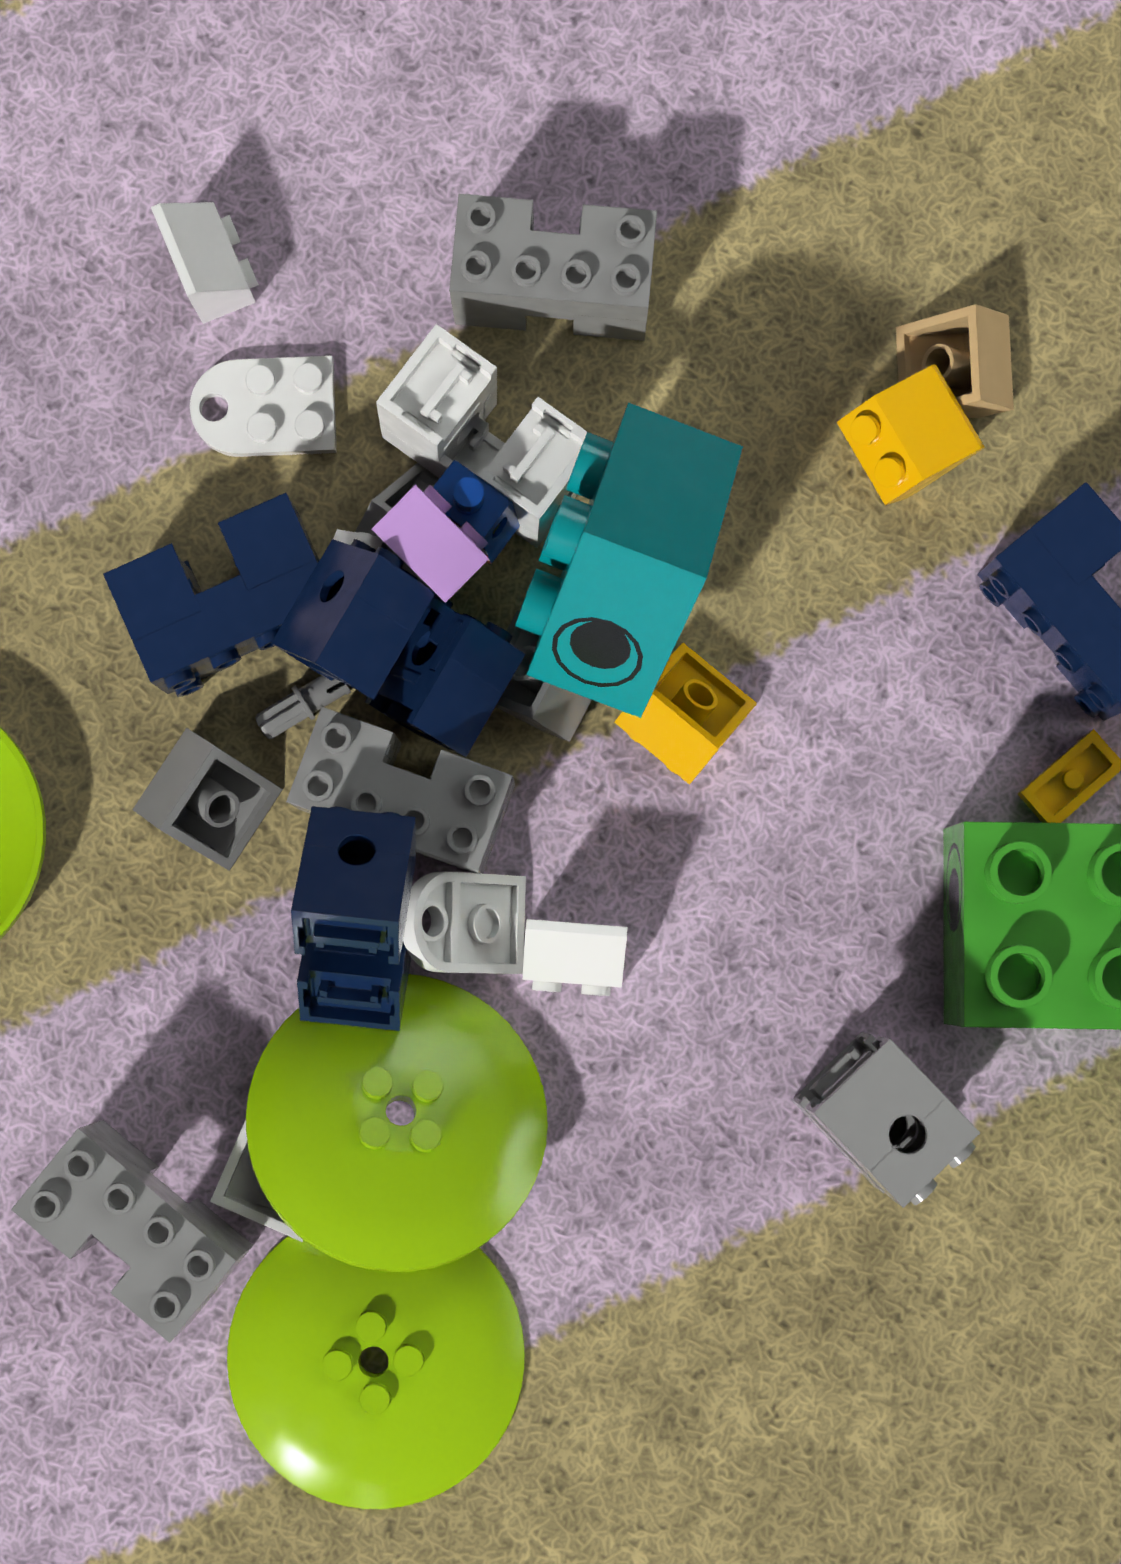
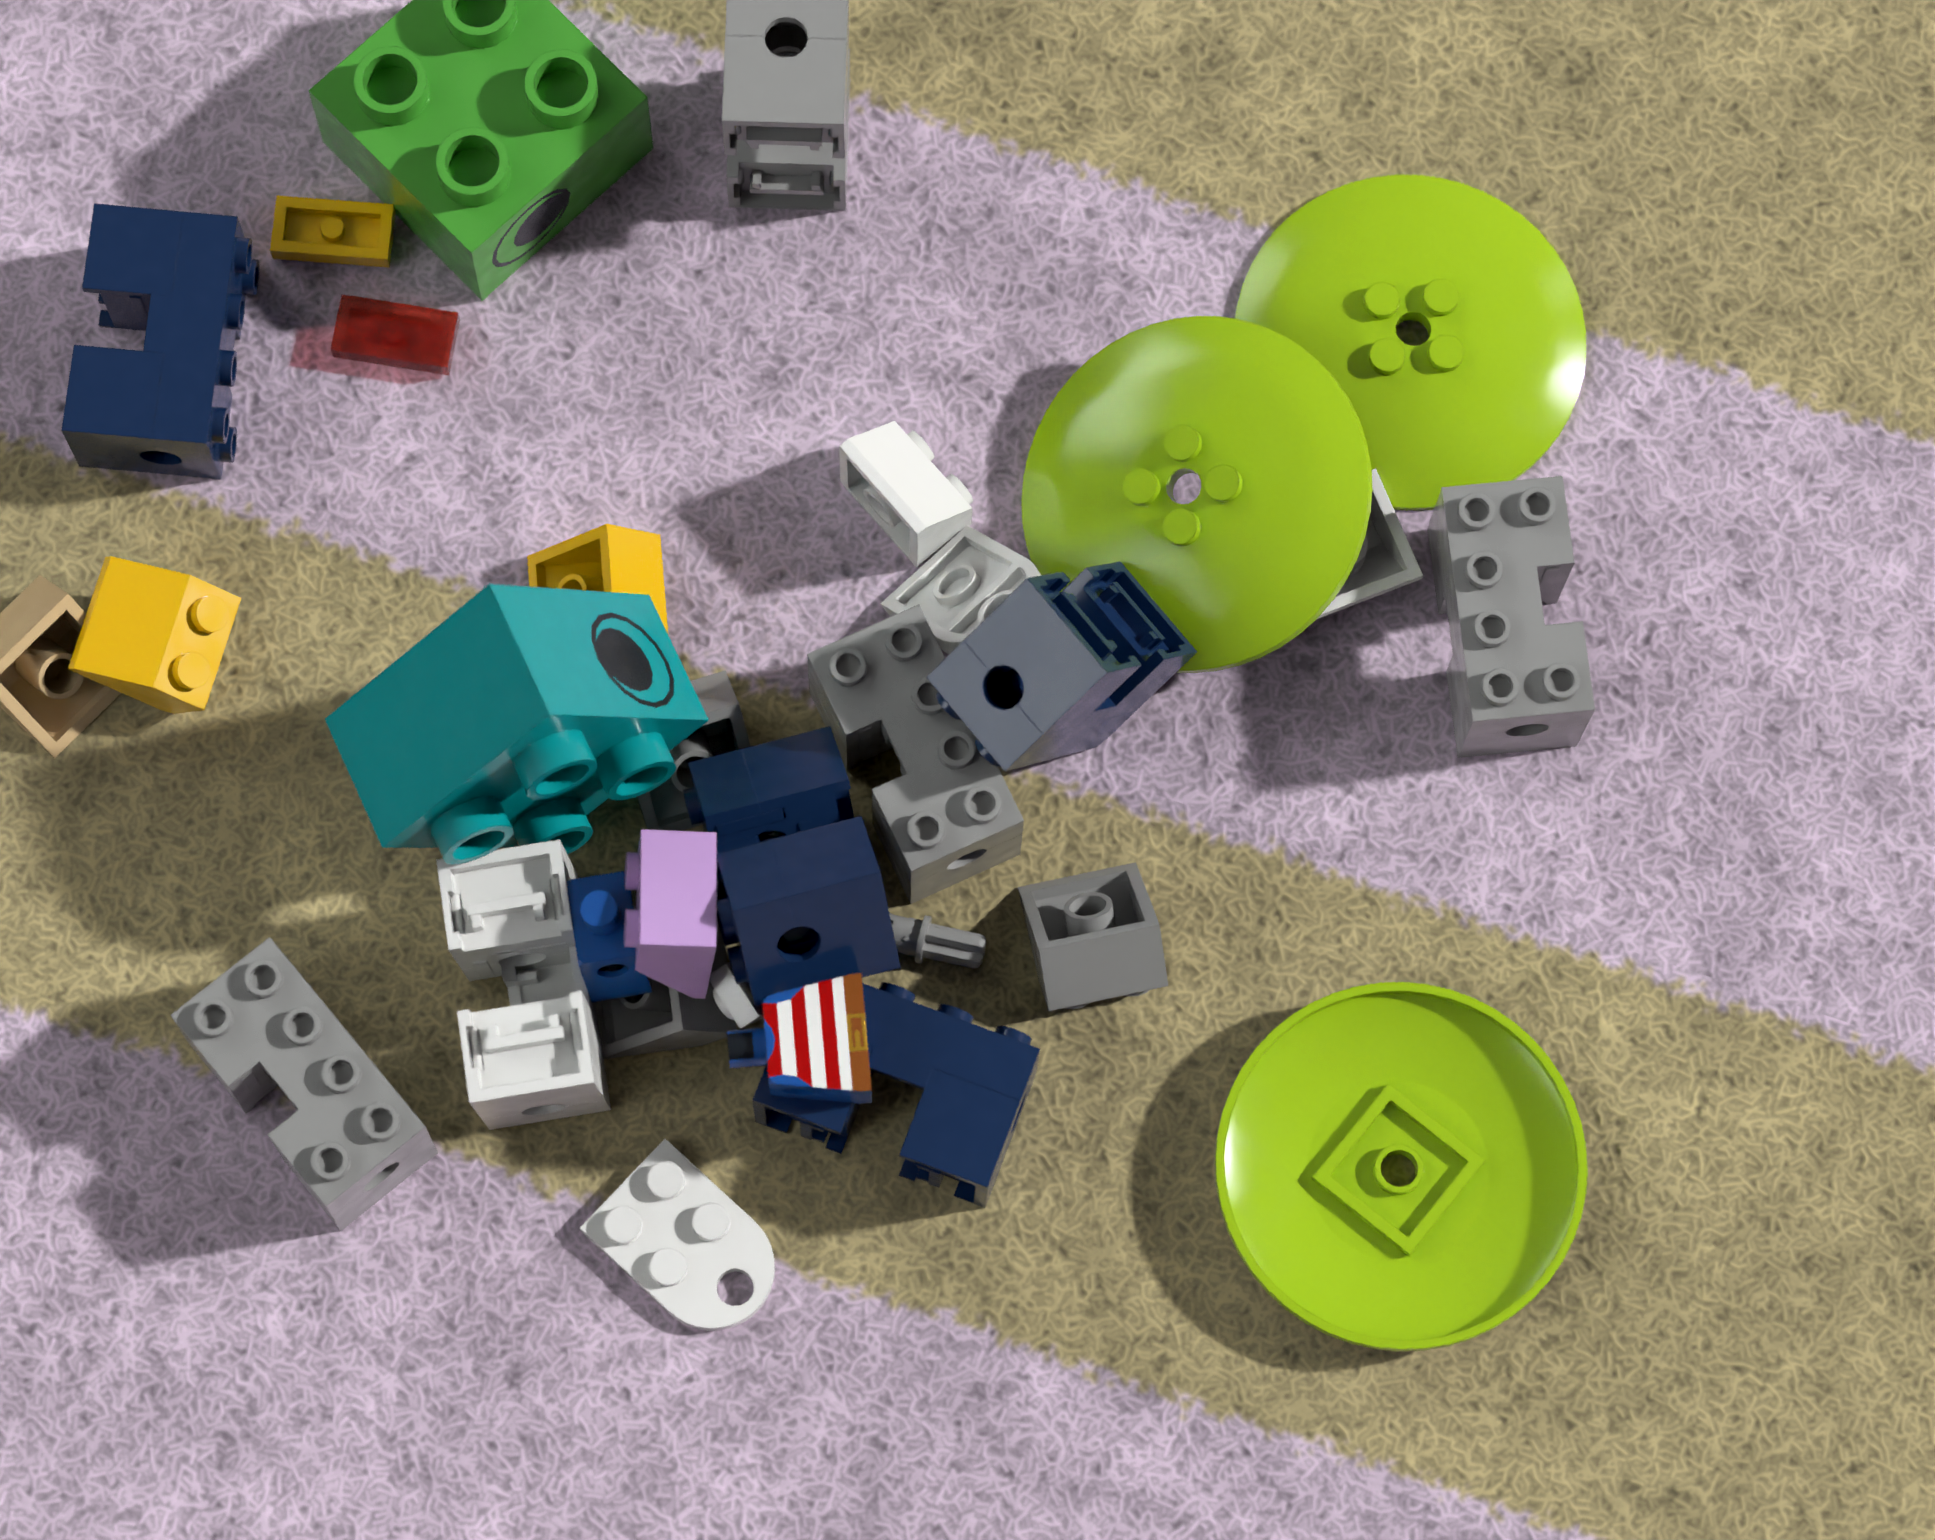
camera: 140 degrees left, 10 degrees down
white slope [151,202,259,324] -> none
none -> clear red plate [330,294,460,375]
none -> torso [727,973,872,1104]

